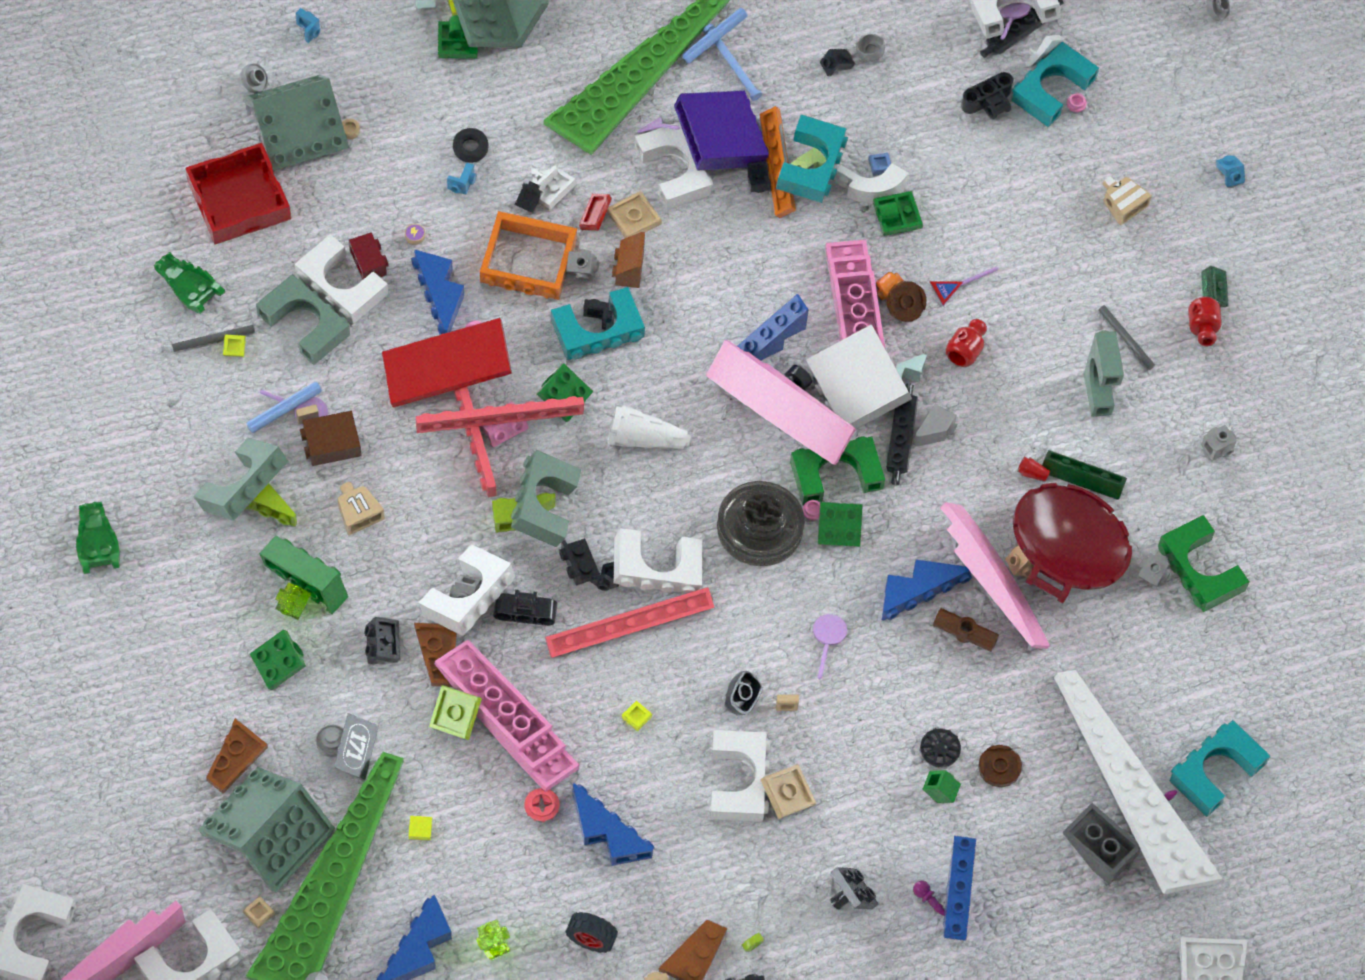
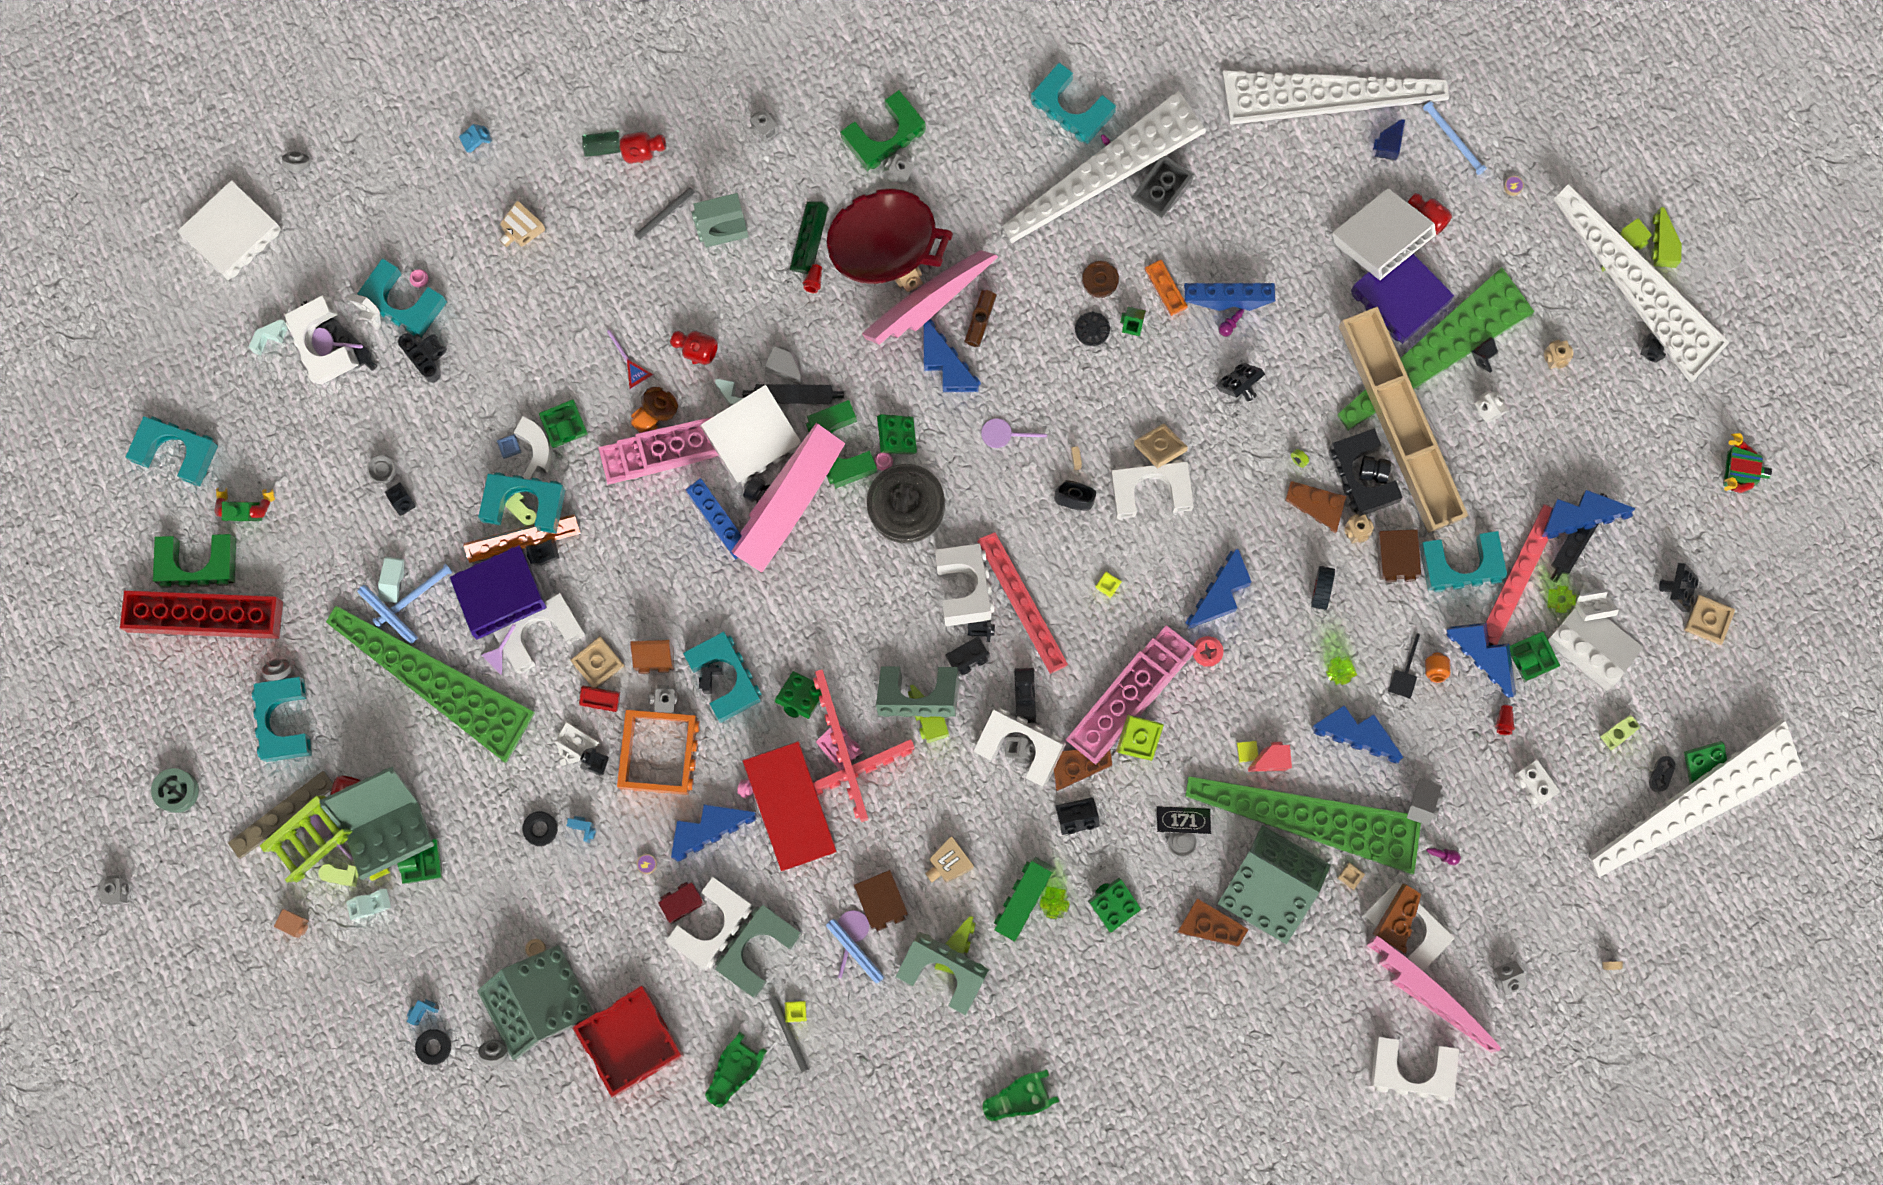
camera: 90 degrees left, 15 degrees up
tan tile [296,405,319,425] -> none
white cone [607,404,691,450] -> none
none -> light aqua slope [378,557,404,603]
none -> black tyre [415,1029,451,1065]
none -> orange tile [1144,259,1188,316]
none -> coral slope [1248,742,1292,772]
none -> dark orange wing [1373,883,1421,954]

